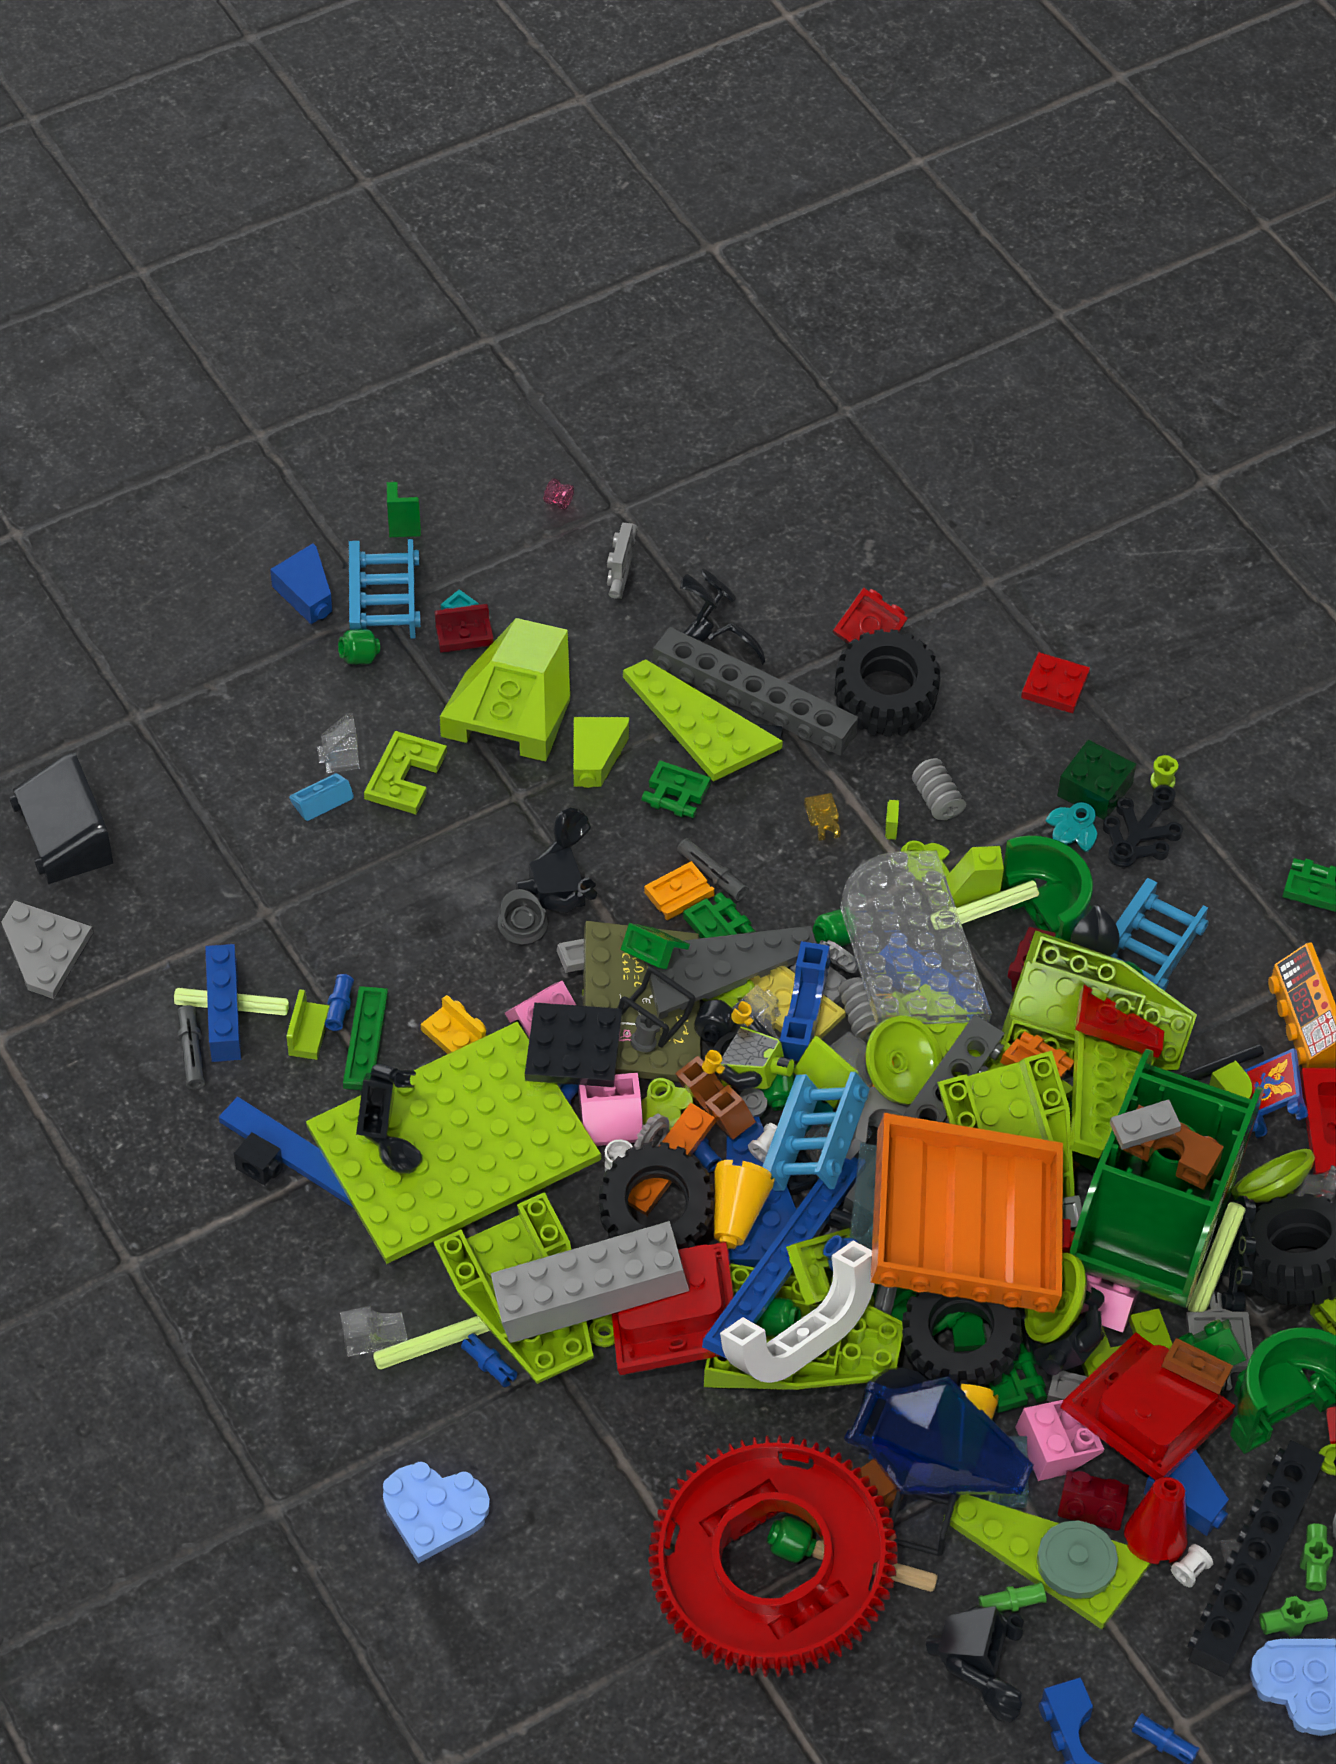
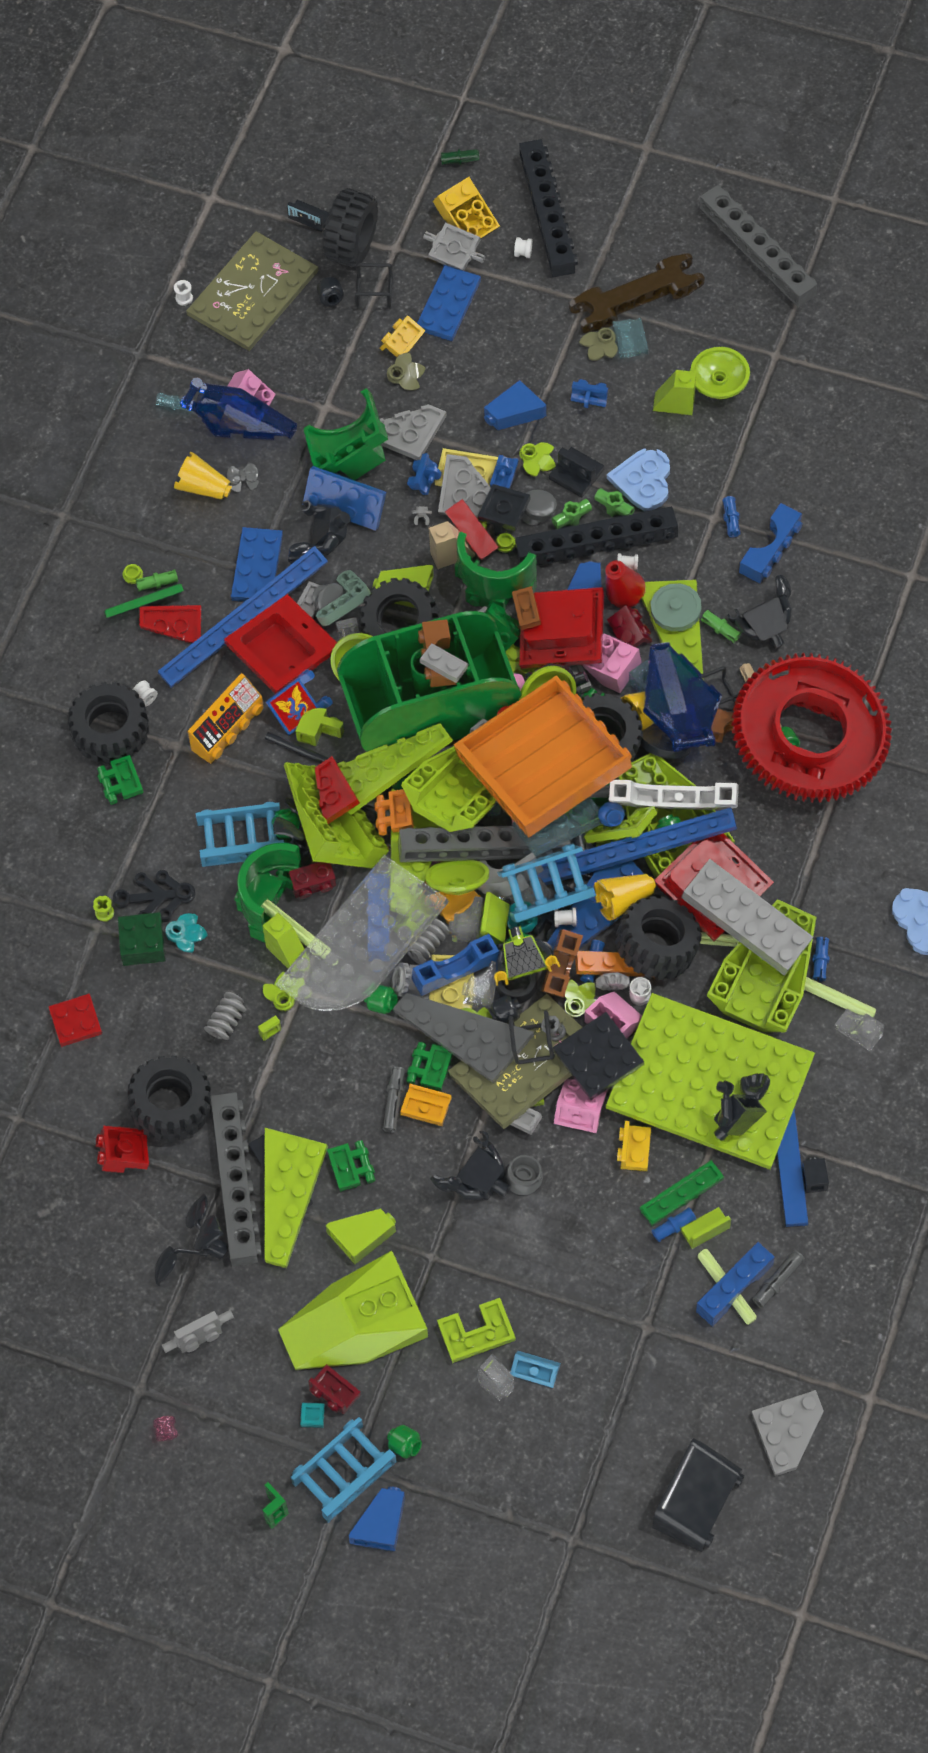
camera: 125 degrees left, 10 degrees up
green panel [620,923,690,969] -> none
clear yellow plate [804,793,841,841] -> none

